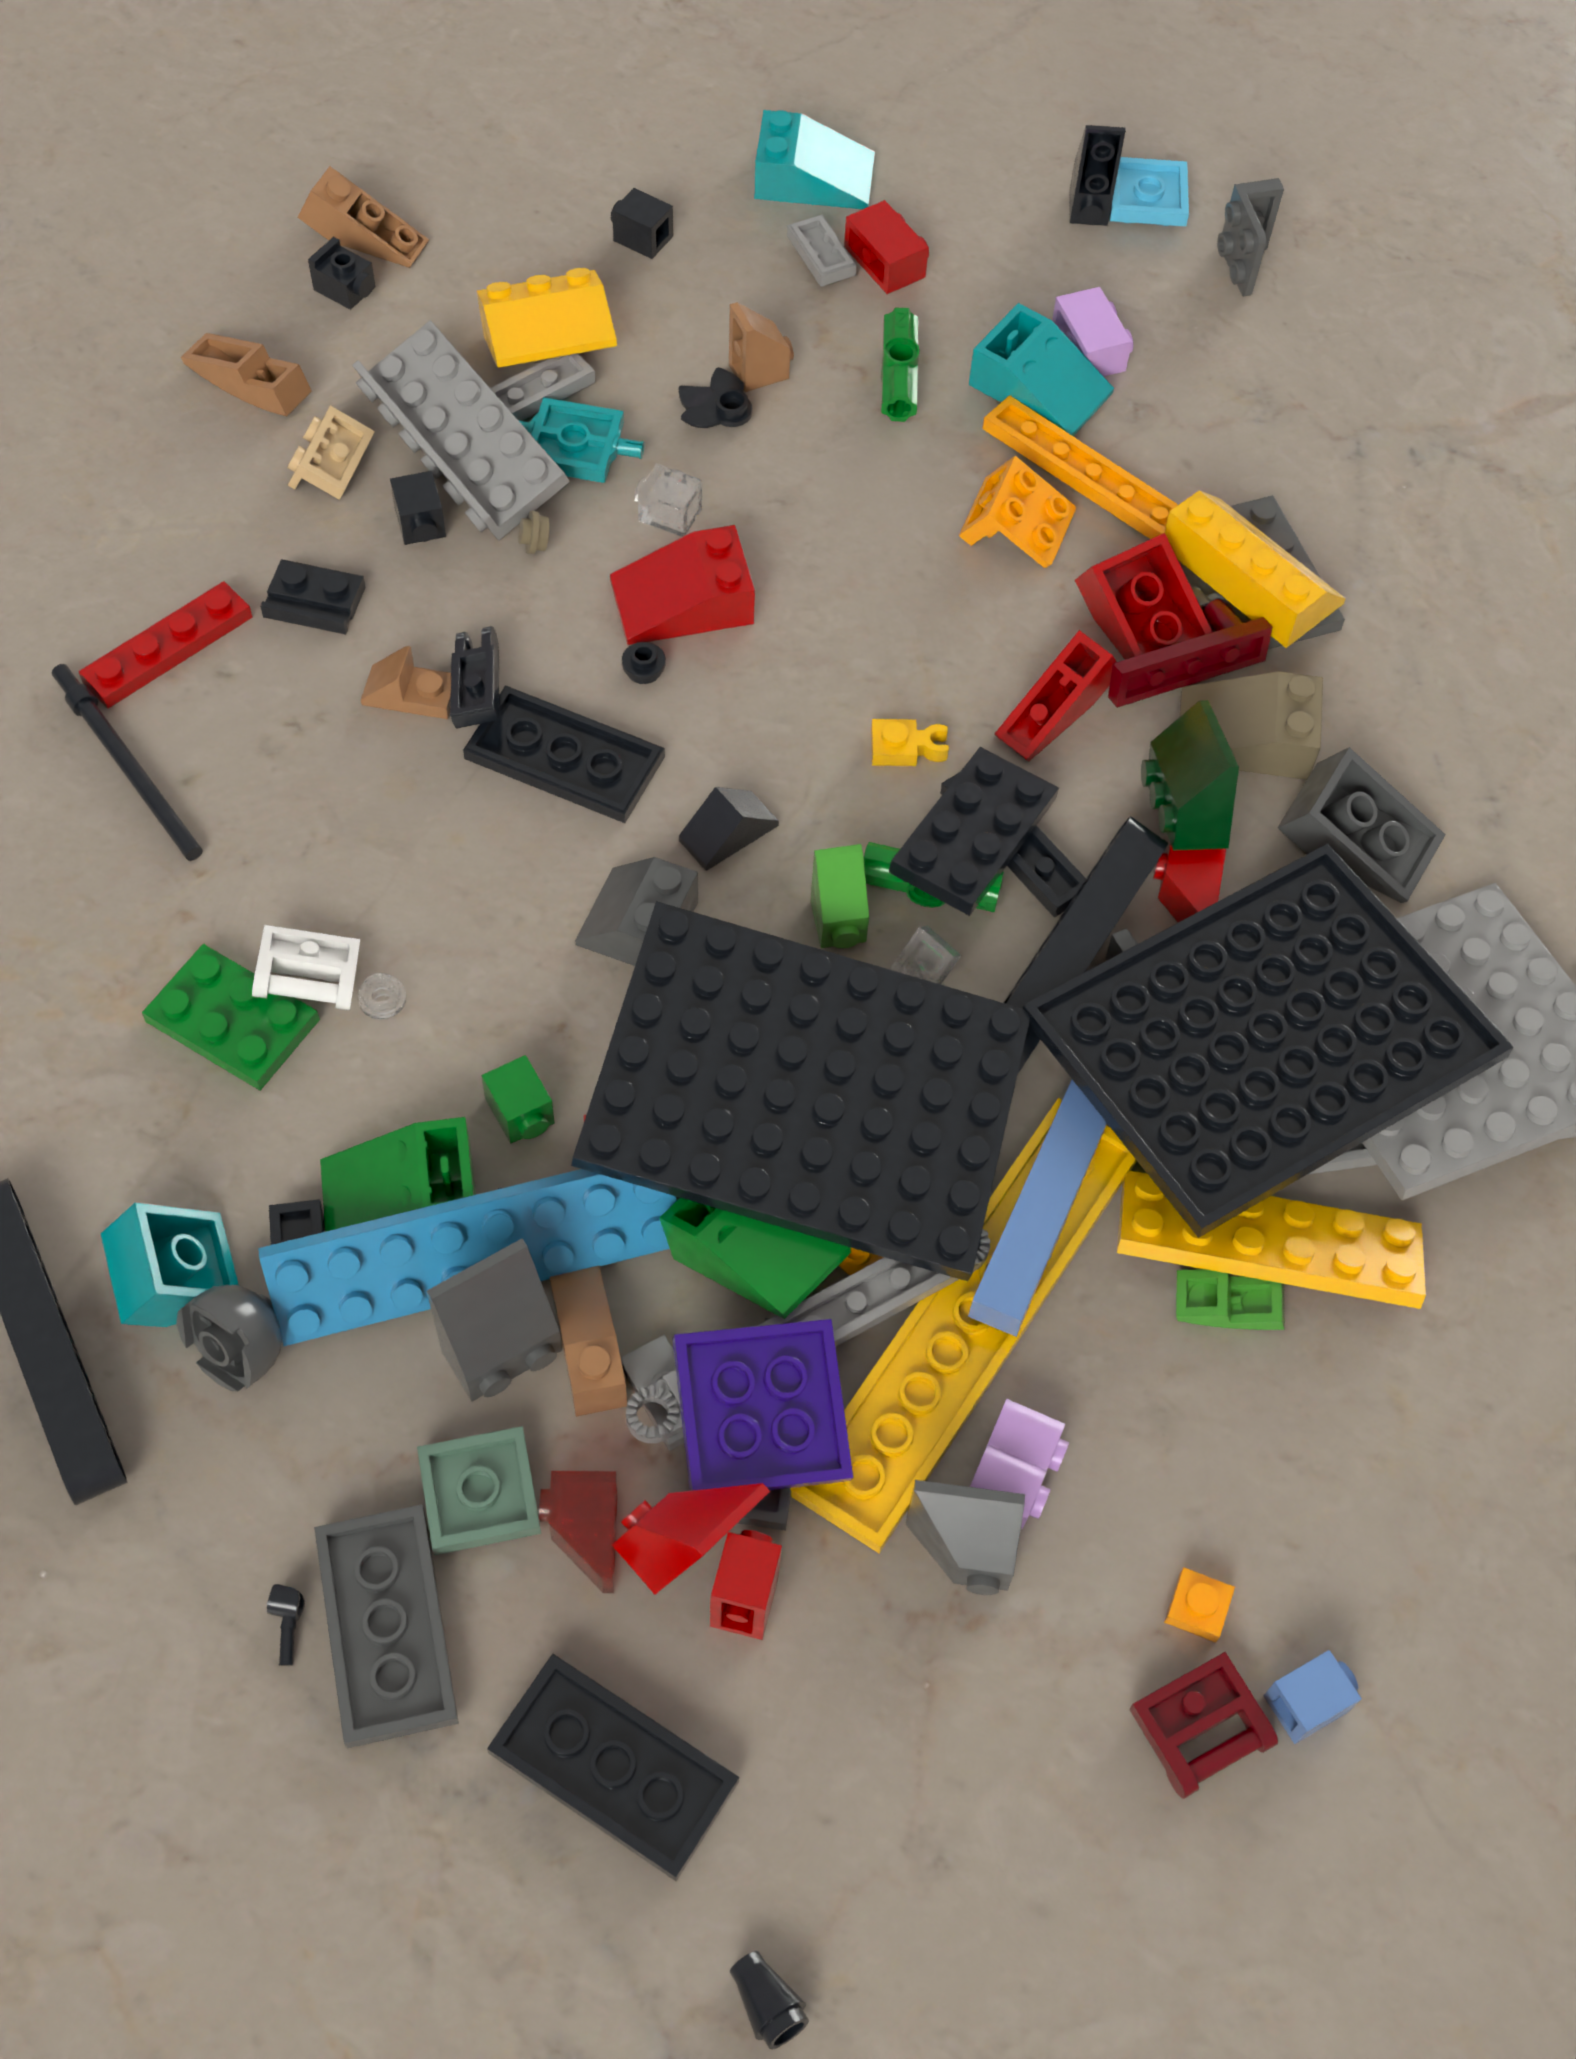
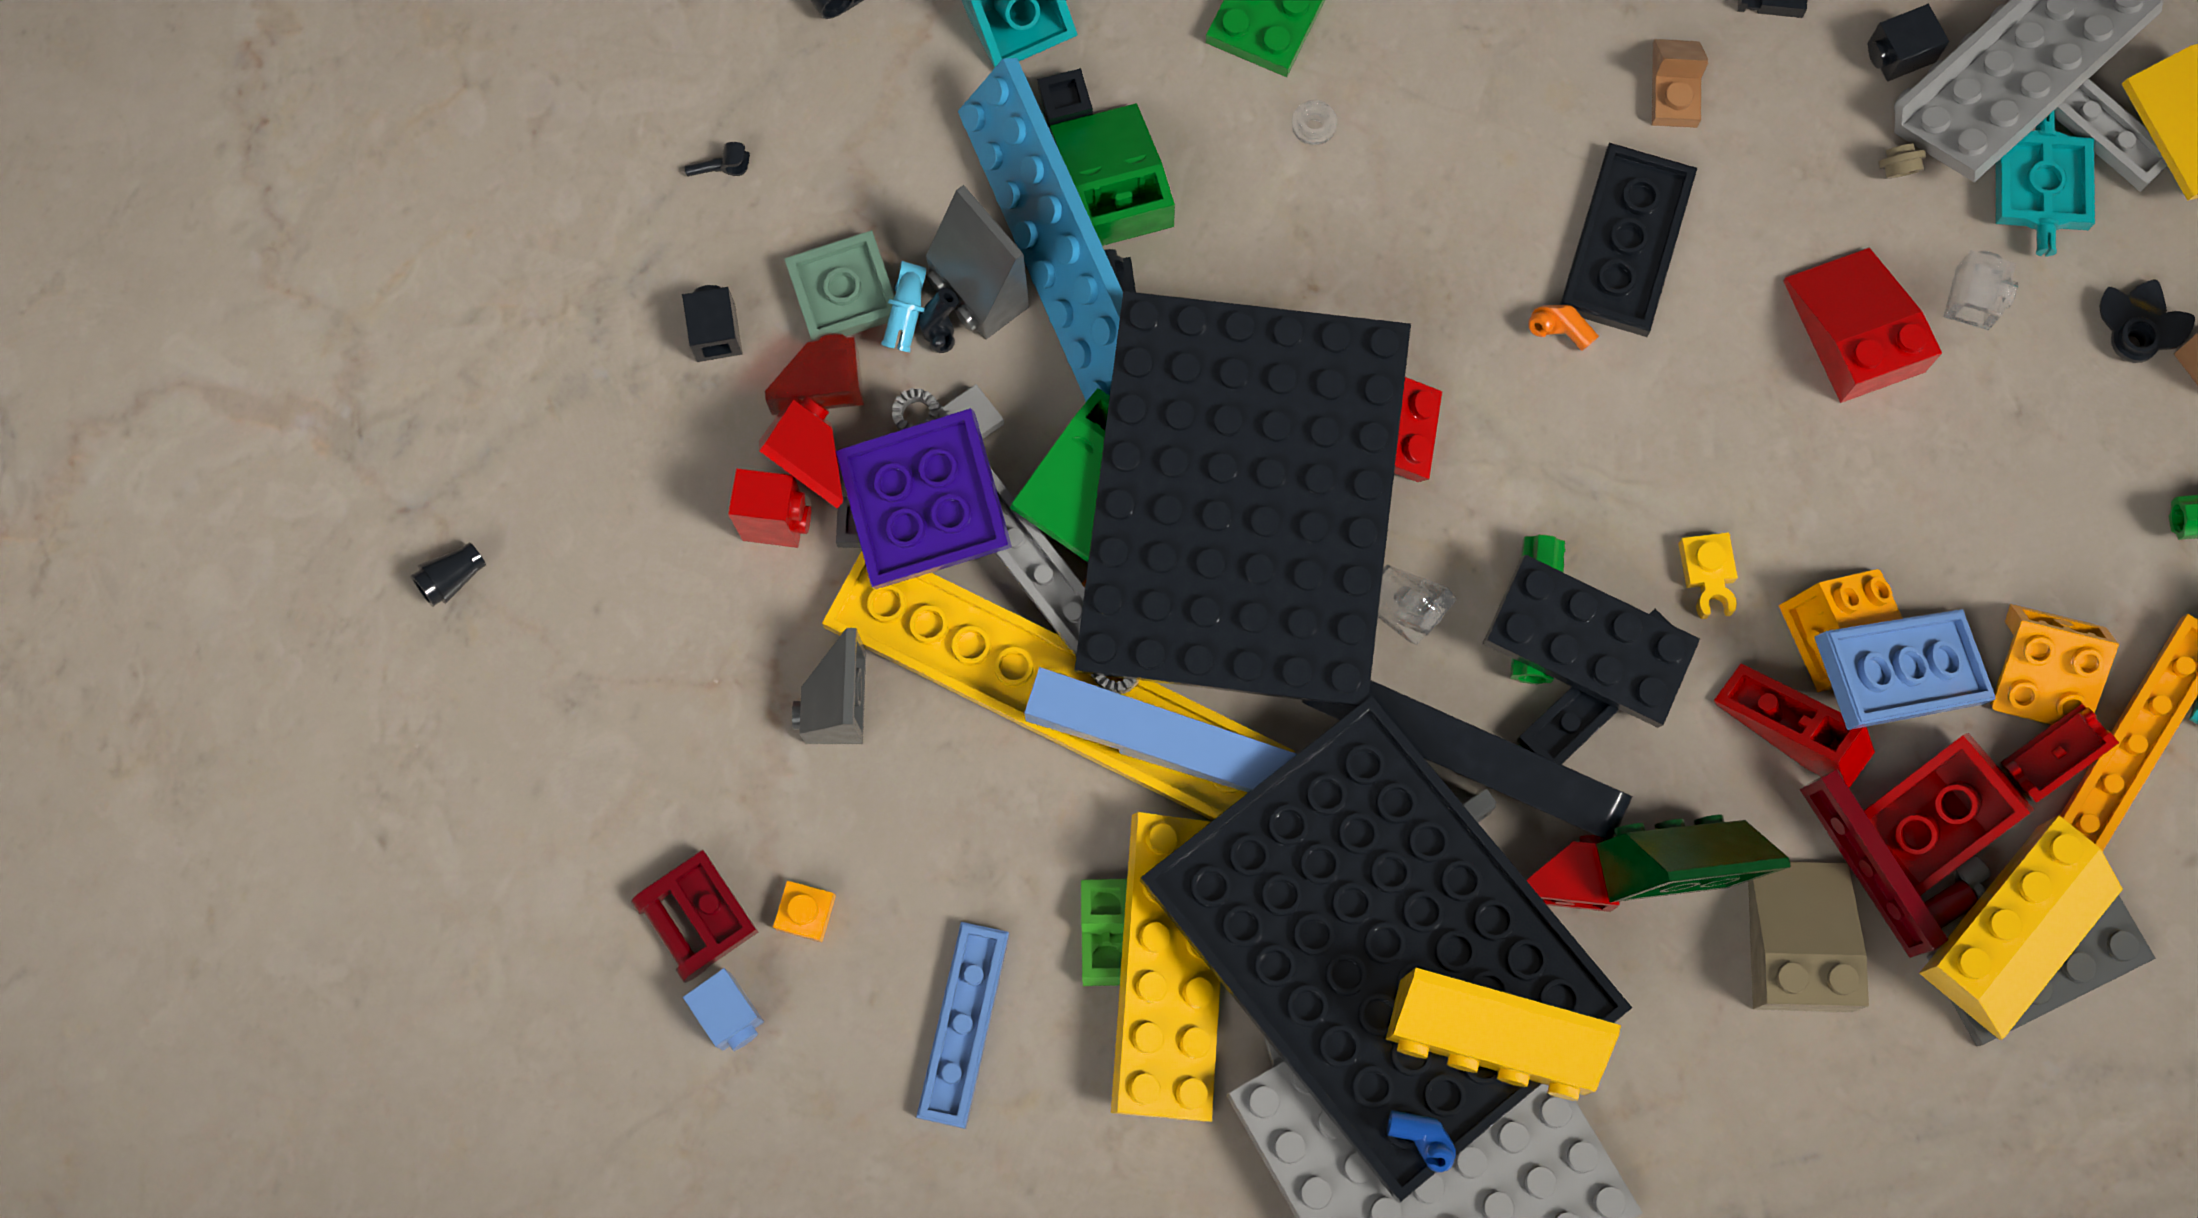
camera: 90 degrees right, 15 degrees up
dark grey cylinder [176,1285,282,1392] -> none
white plate [252,925,360,1010] -> none
dark grey plate [314,1504,459,1749] -> none
black hinge [450,626,499,729] -> none
green brick [481,1055,555,1144] -> none
black plate [487,1654,740,1881] -> none
medium nougat slope [550,1266,627,1417] -> none
dark grey slope [575,857,698,966] -> none
black plate [622,642,666,684] -> none
black slope [679,787,779,871] -> none
bright green slope [810,844,869,948] -> none
lavender brick [970,1399,1069,1529] -> none
dark grey slope [1278,747,1446,903] -> none
none -> black brick [682,285,743,362]
none -> medium azure piece [881,261,927,353]
none -> medium blue tile [916,922,1010,1129]
none -> black arm [918,288,958,353]
none -> yellow slope [1386,968,1621,1101]
none -> blue arm [1387,1110,1456,1173]
none -> orange arm [1528,304,1599,351]
none -> light orange bracket [1778,569,1903,692]
none -> medium blue tile [1814,609,1996,730]
none -> red hinge [2001,703,2119,803]

